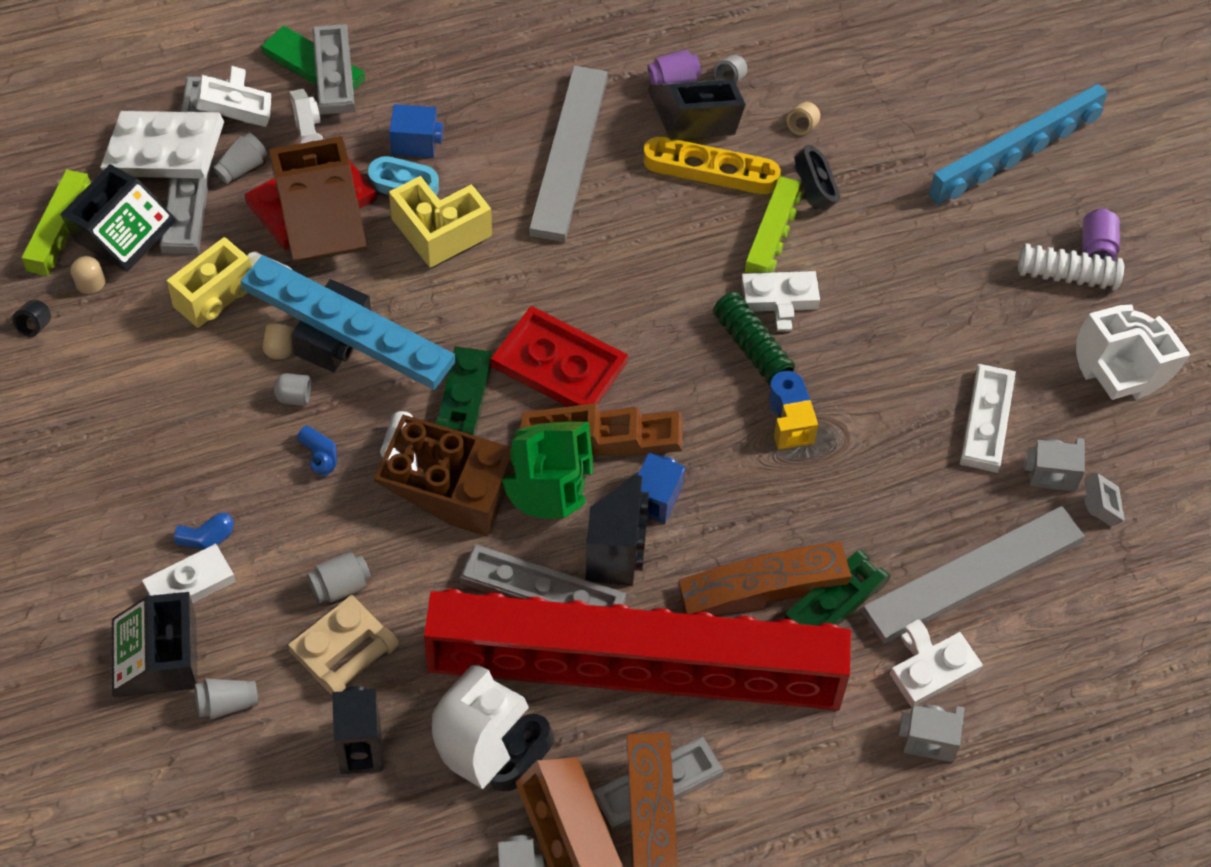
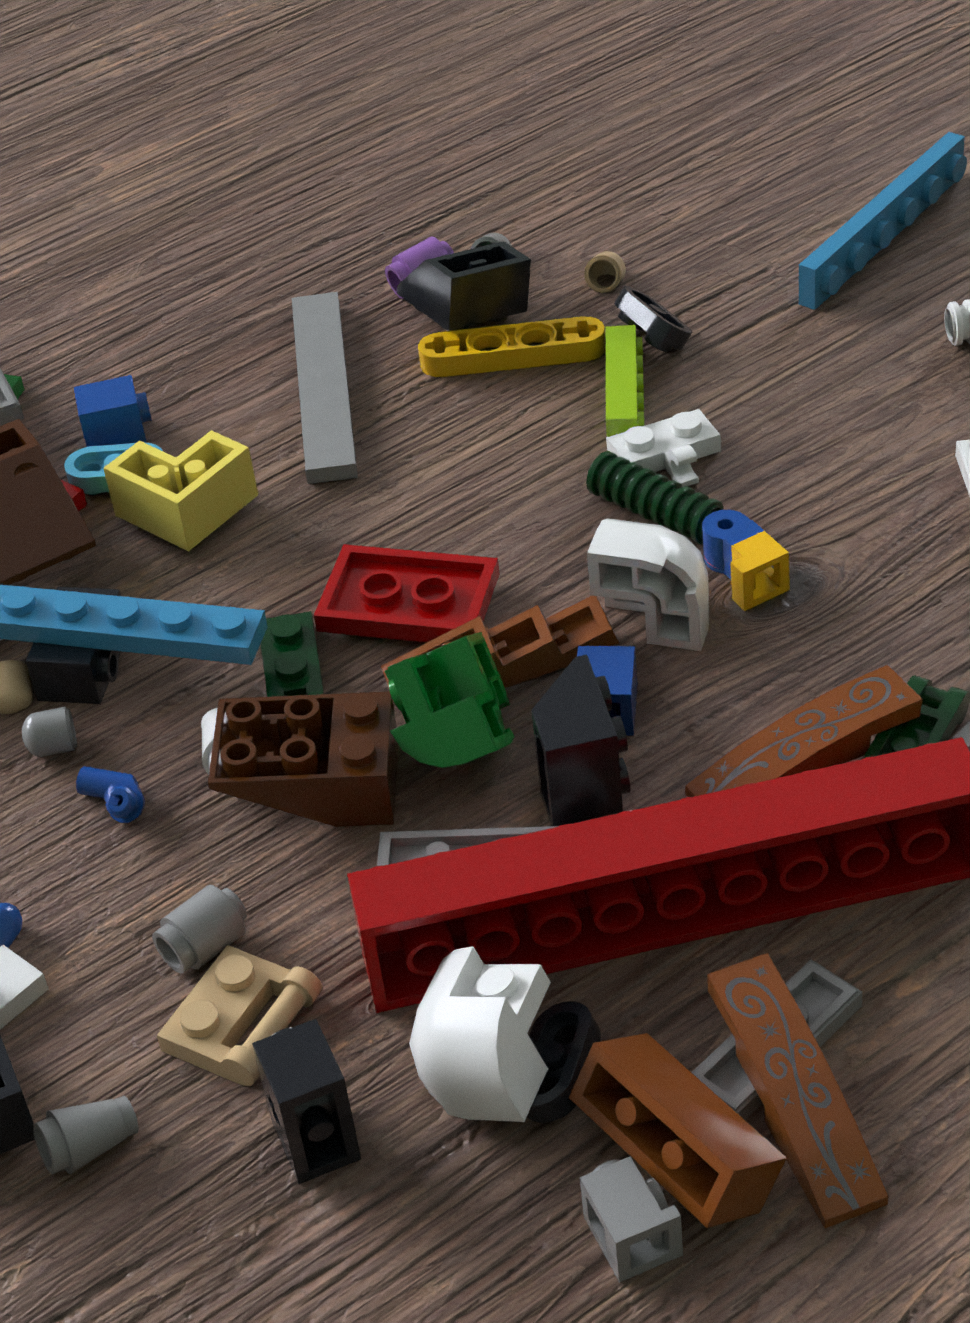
camera: 10 degrees left, 15 degrees down
none -> white brick [587,518,709,651]

